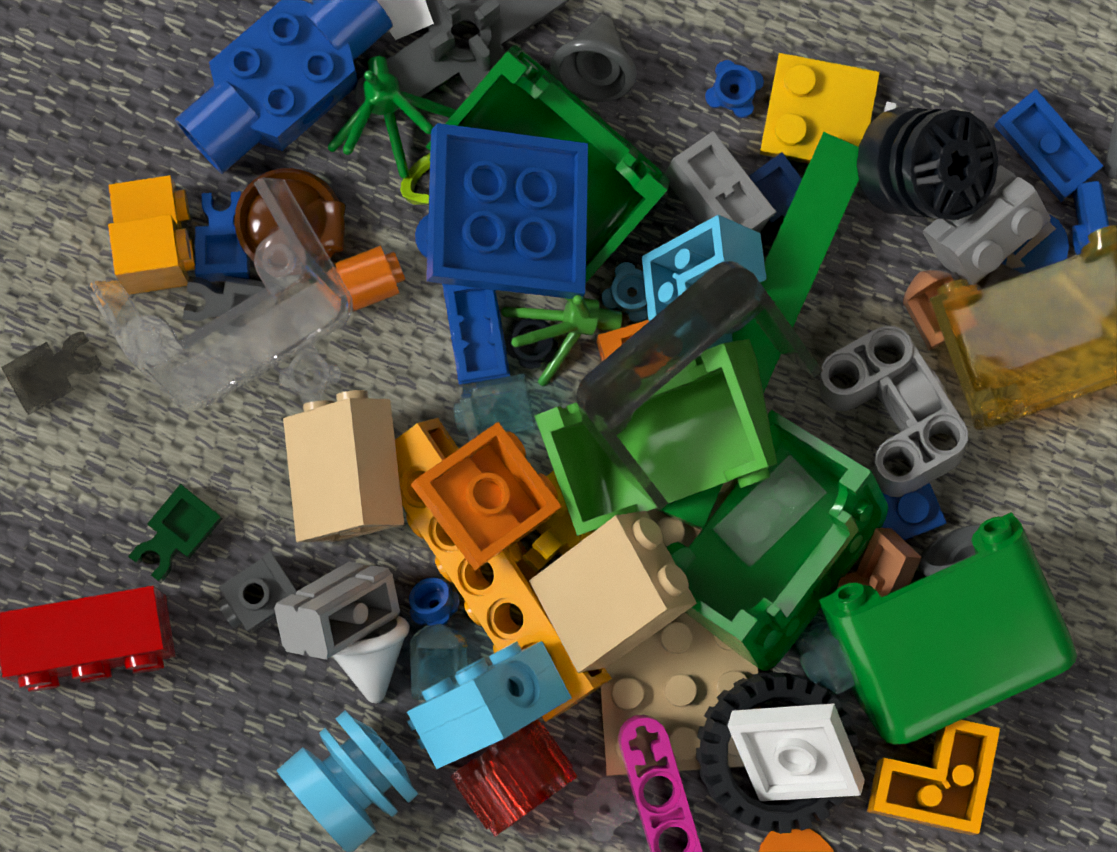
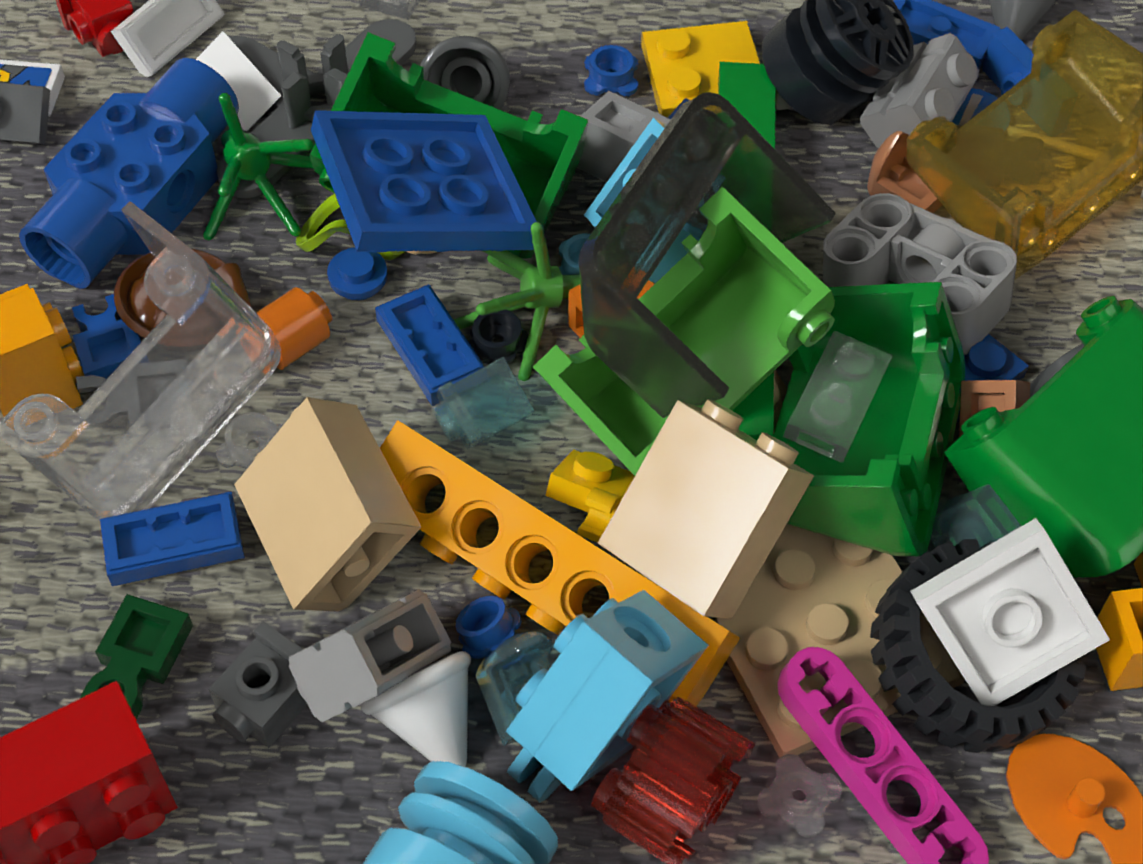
camera: 20 degrees left, 25 degrees down
orange plate [411,422,562,571] -> none
none -> blue plate [100,491,245,586]

